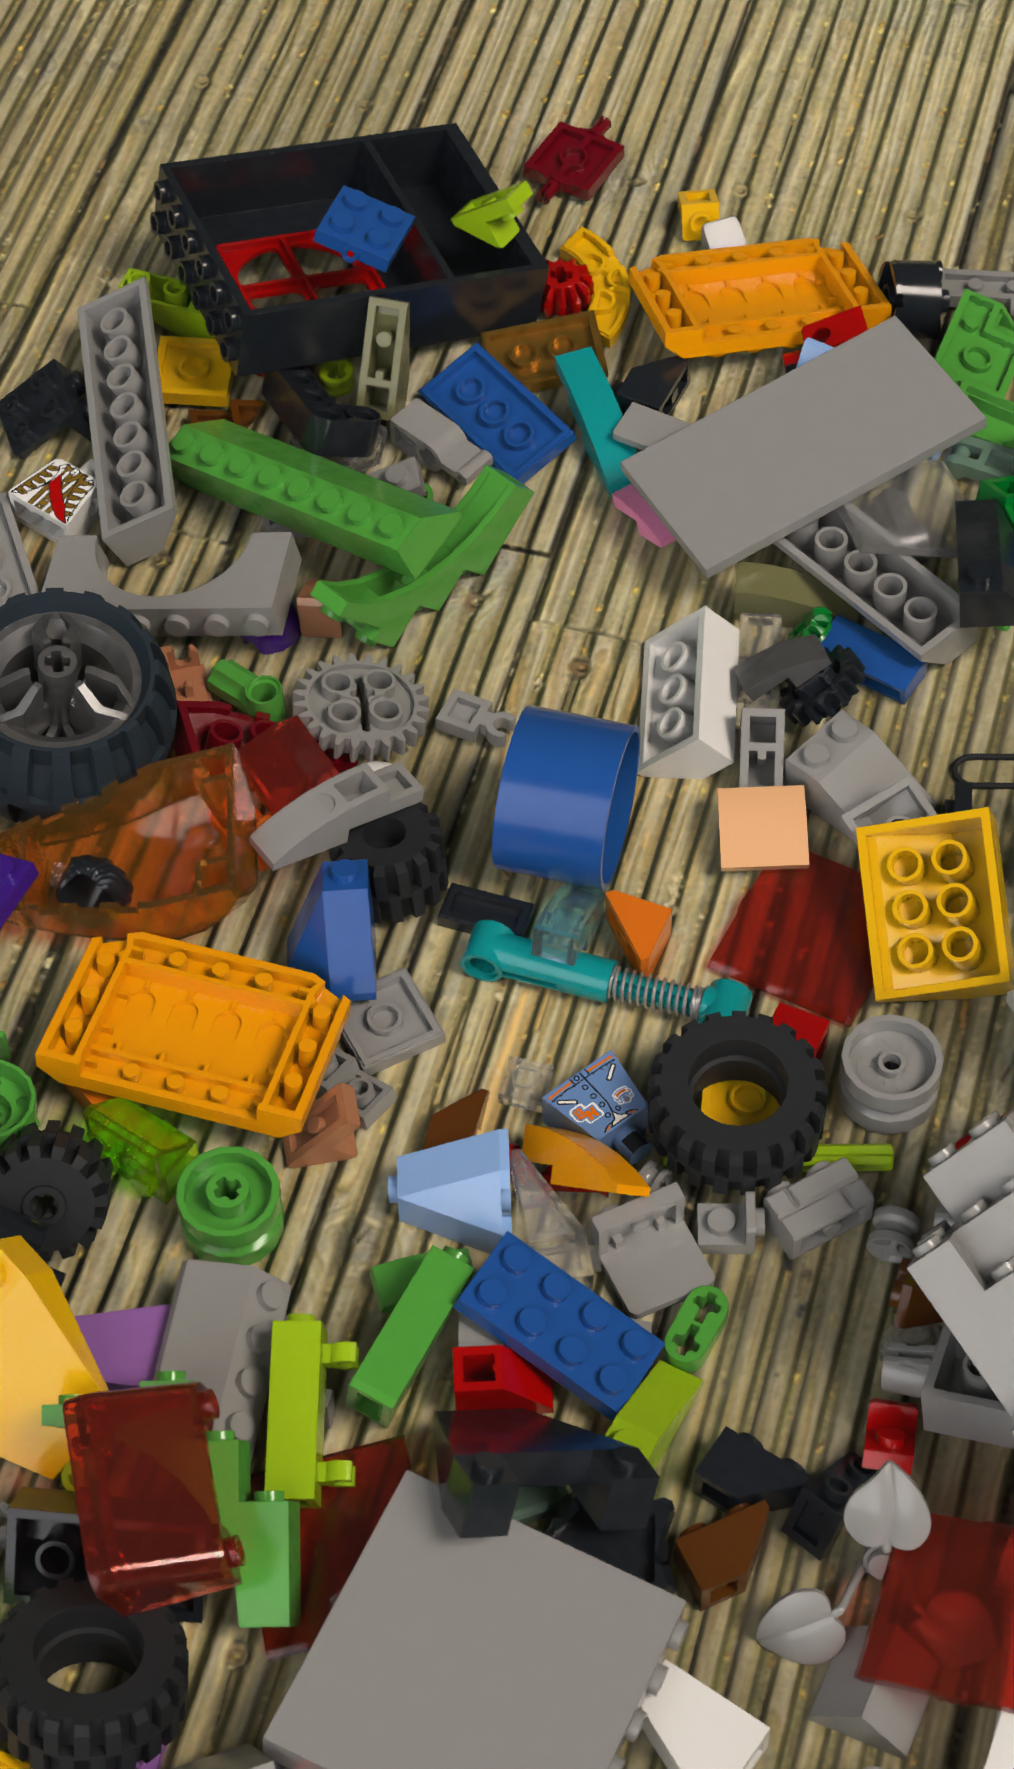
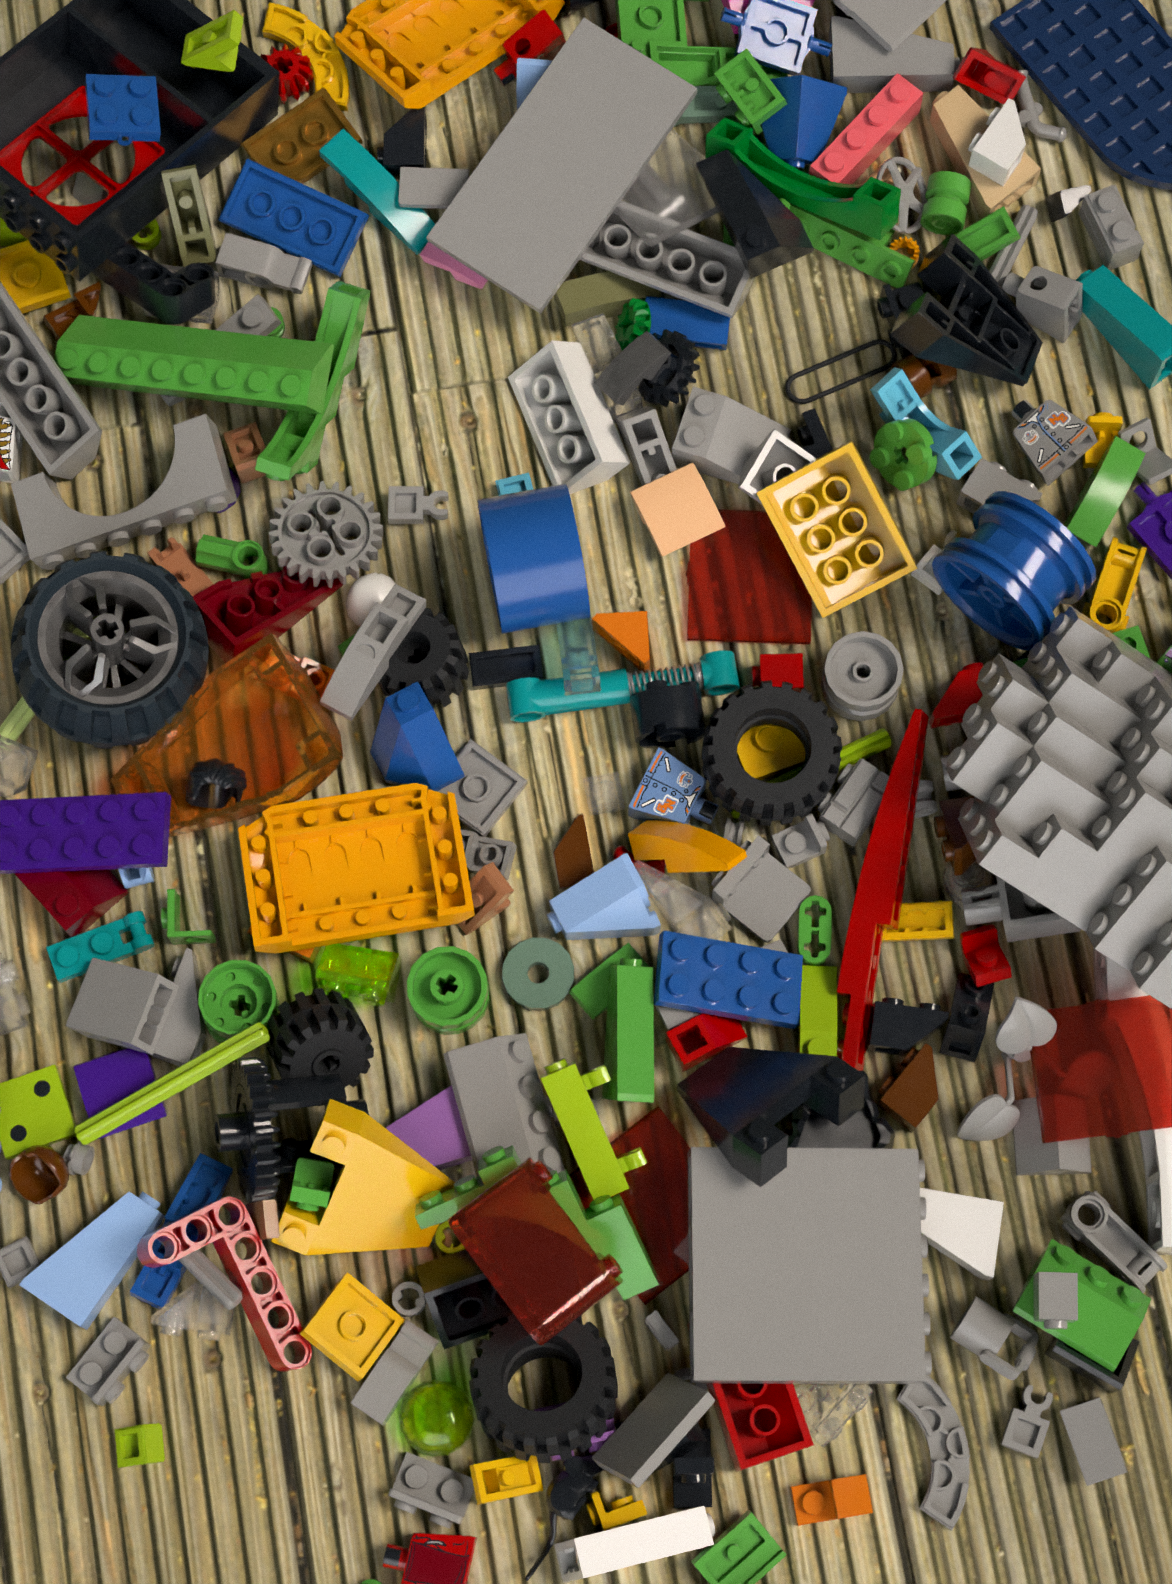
camera: 25 degrees left, 20 degrees up
clear red slope [229,715,340,816] -> none
none -> sand green tile [502,937,574,1011]
none -> black brick [630,680,706,748]
none -> light grey tile [645,1310,679,1351]
none -> red slope [837,709,929,1071]
none -> yellow plate [882,901,955,942]

